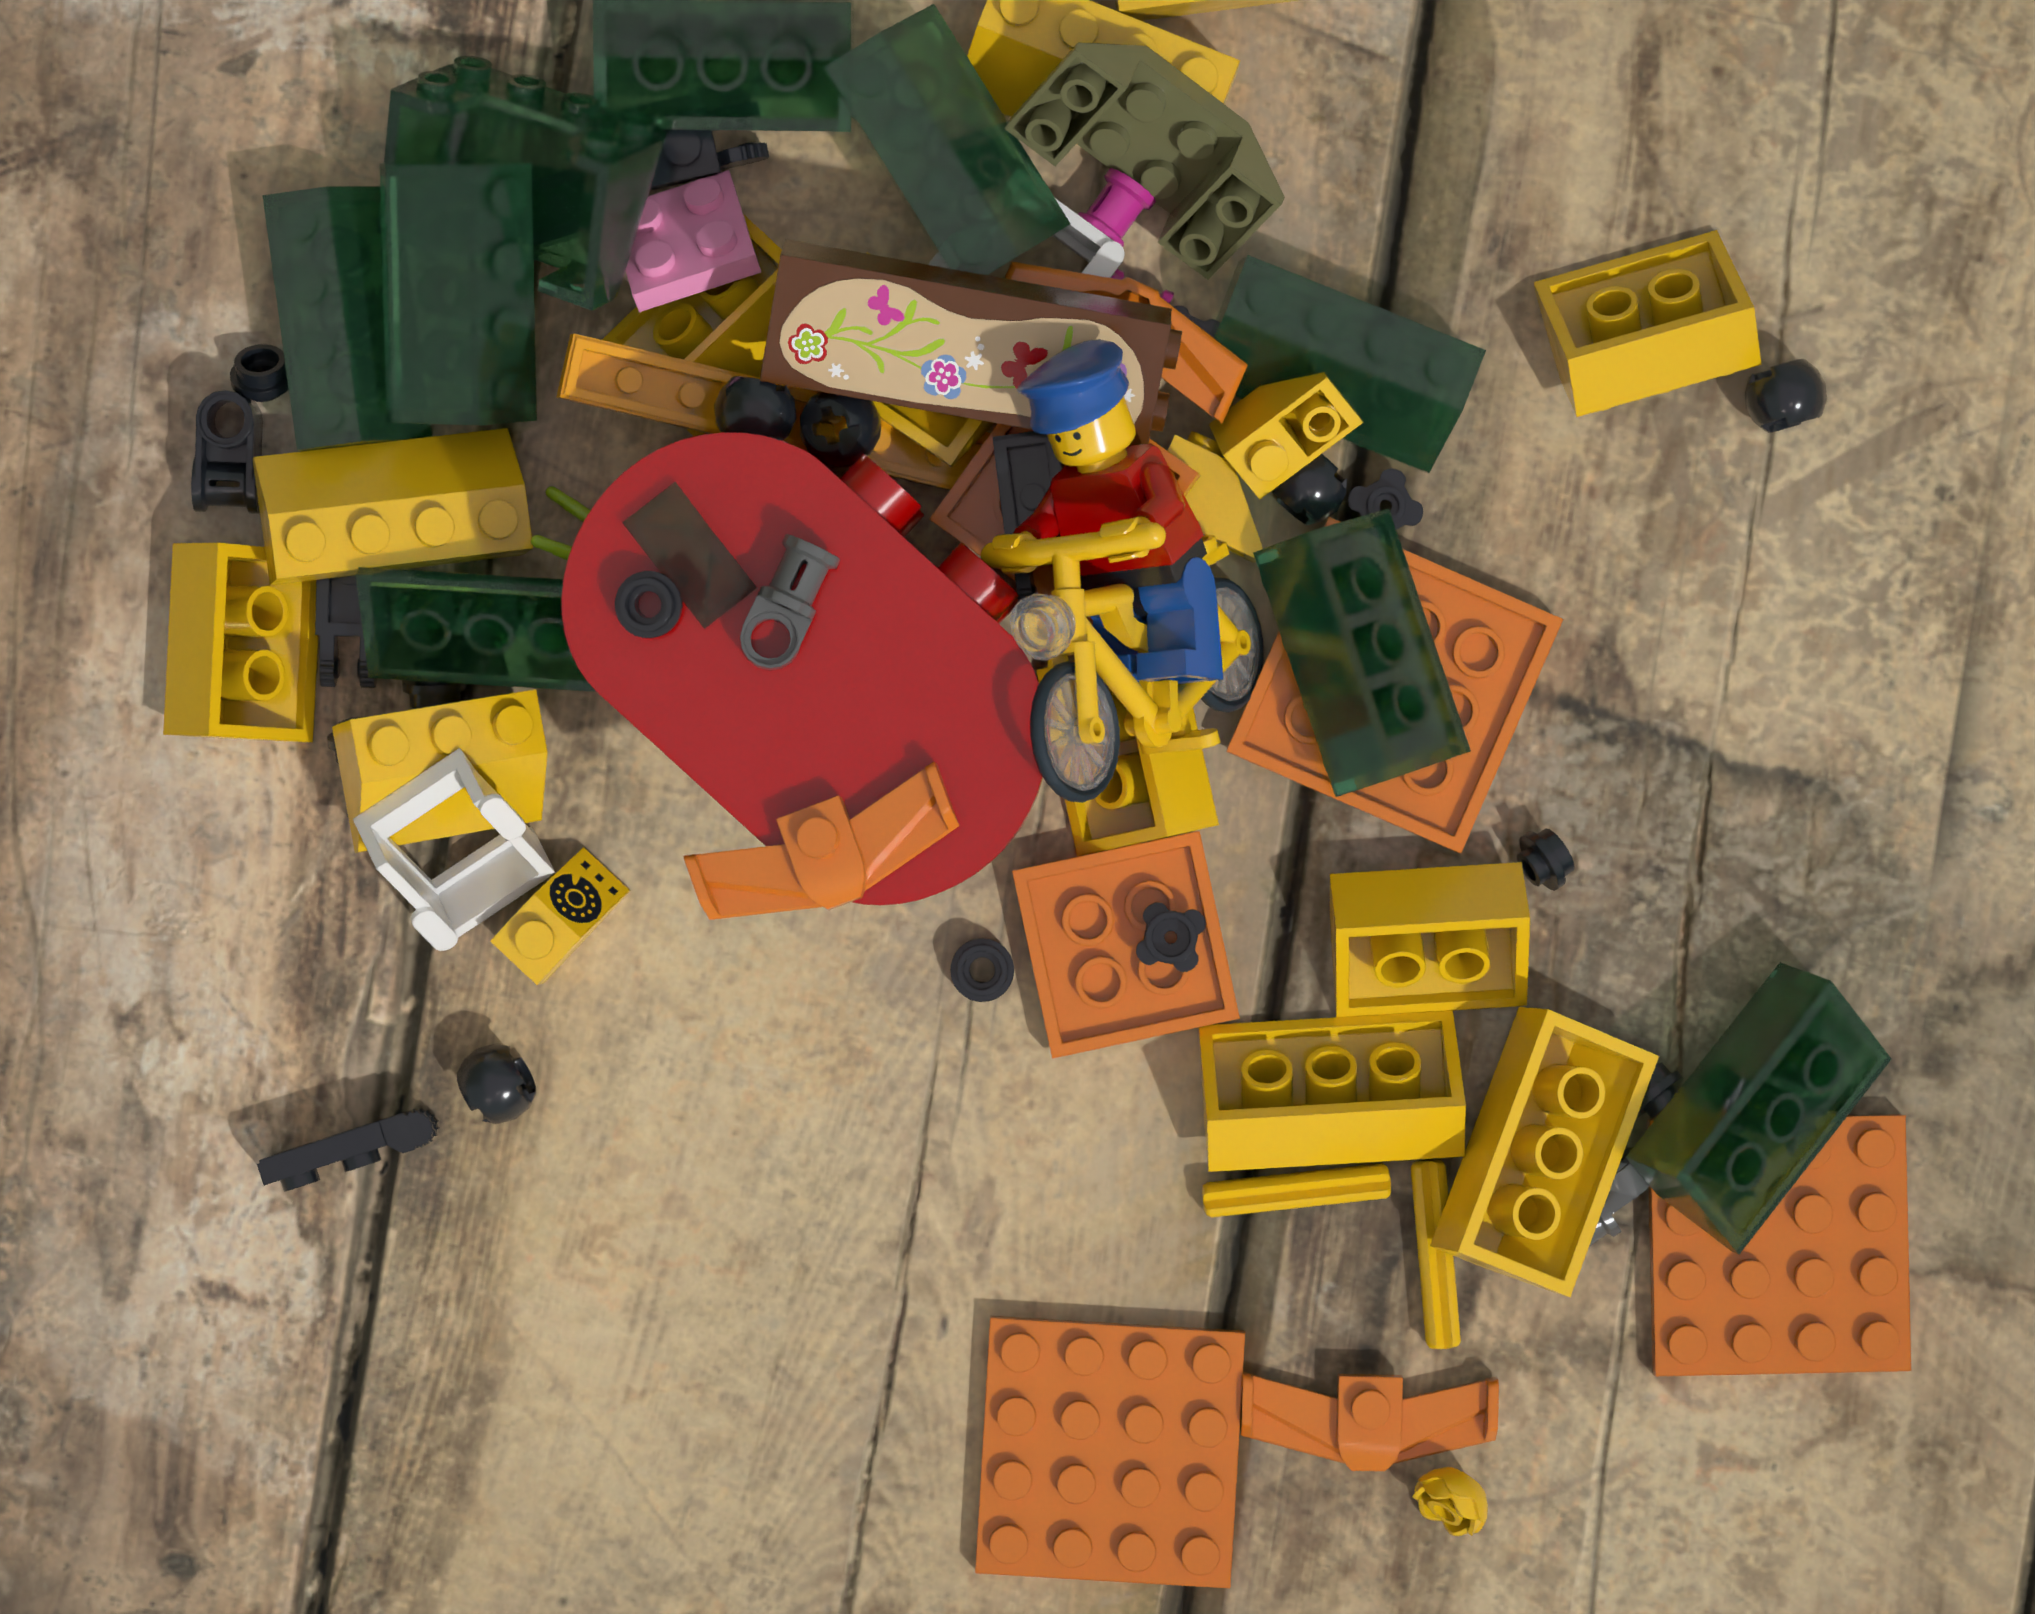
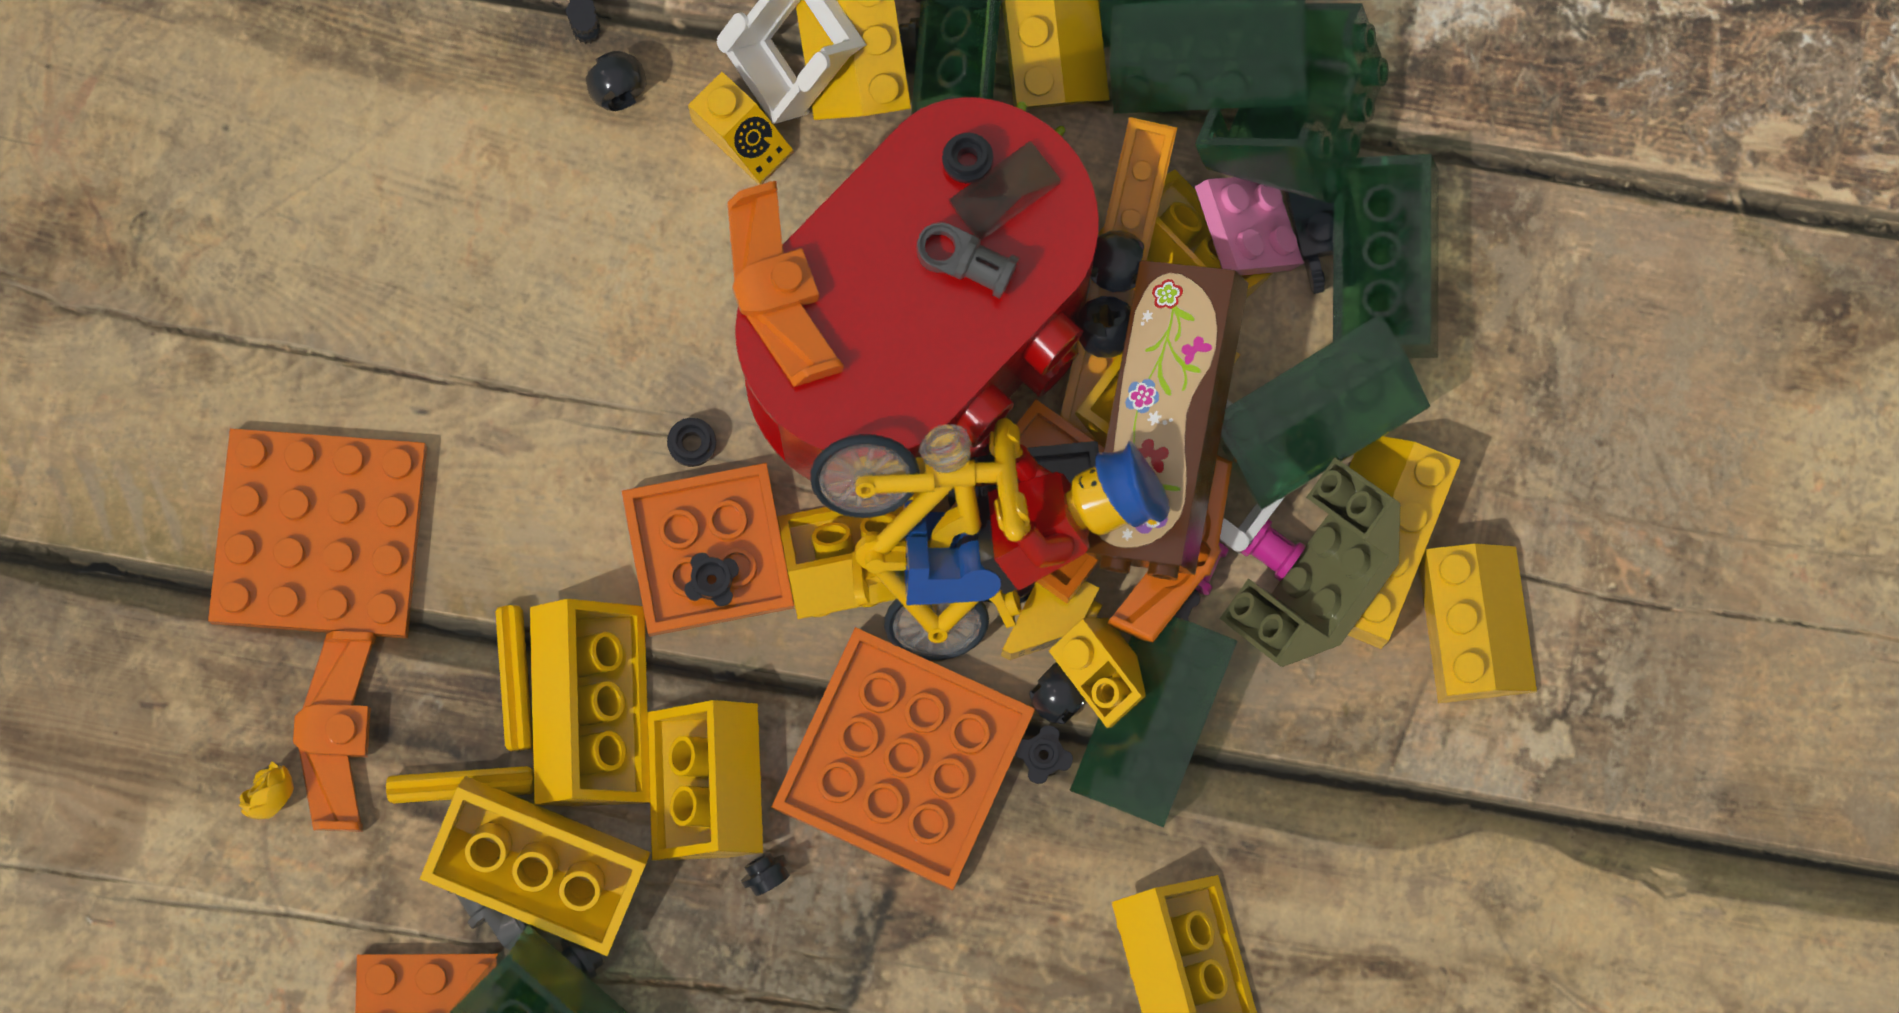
camera: 90 degrees right, 10 degrees down
clear green slope [1253,509,1471,797] -> none

